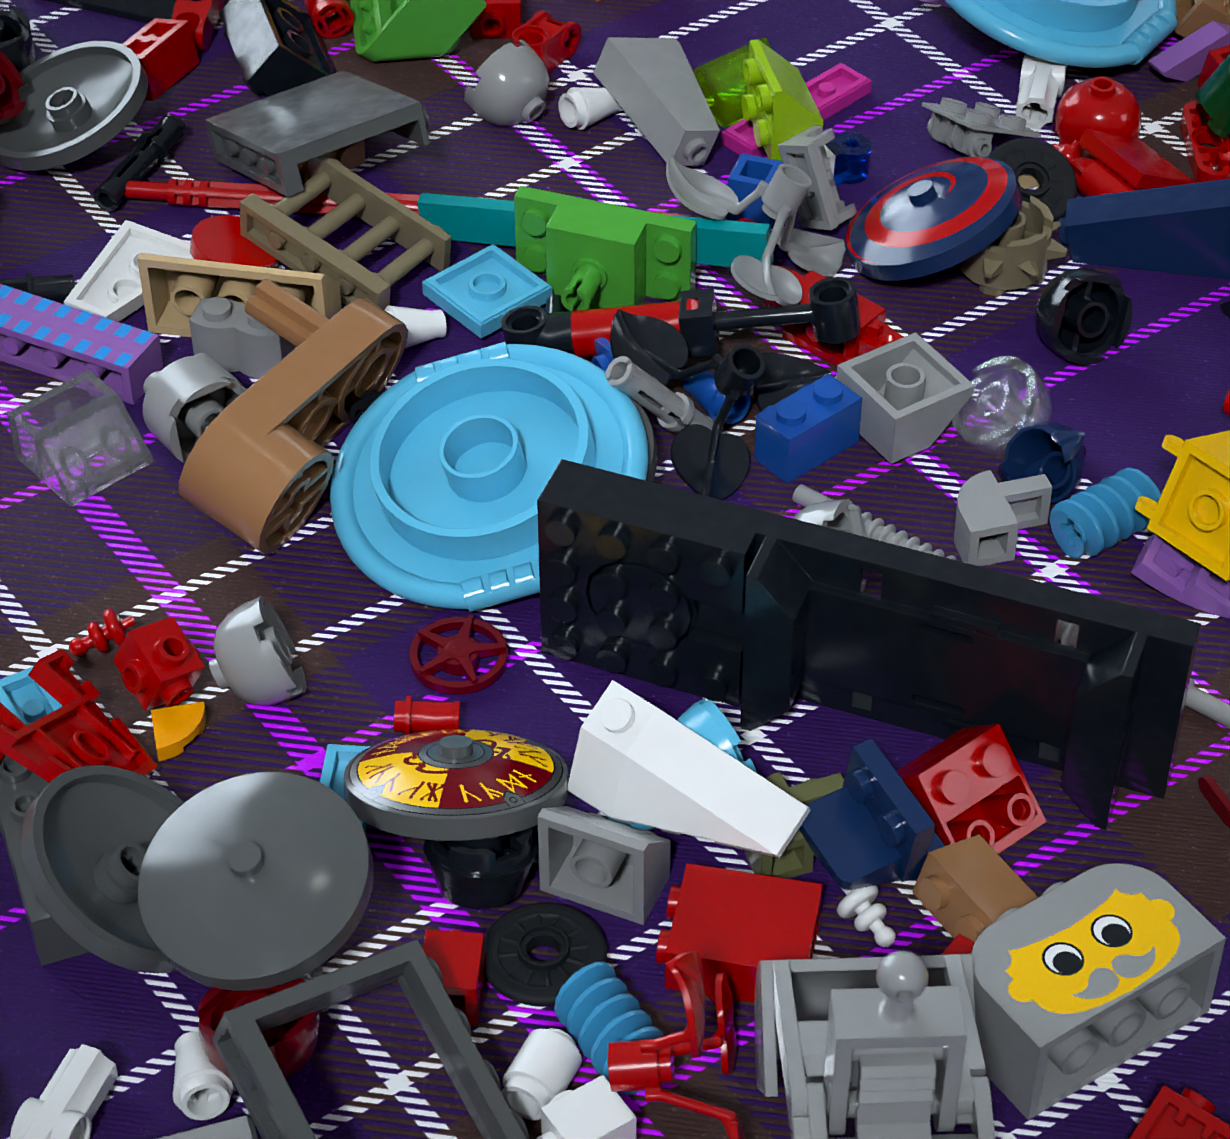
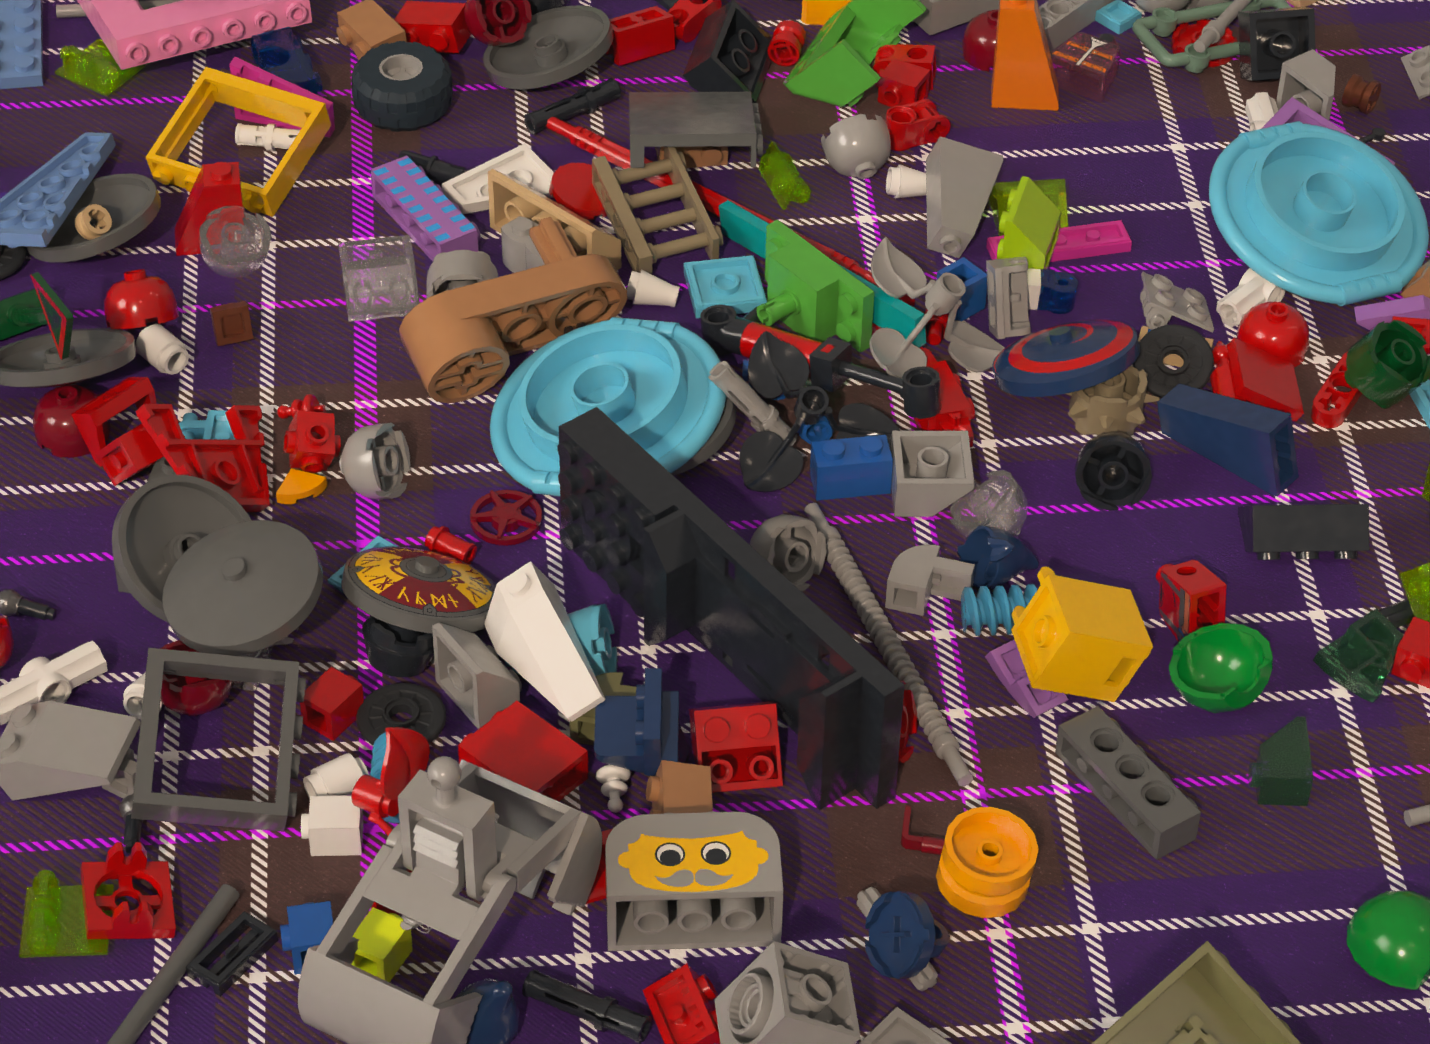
camera: 30 degrees right, 0 degrees up
none -> clear neon green hinge [758,141,811,210]

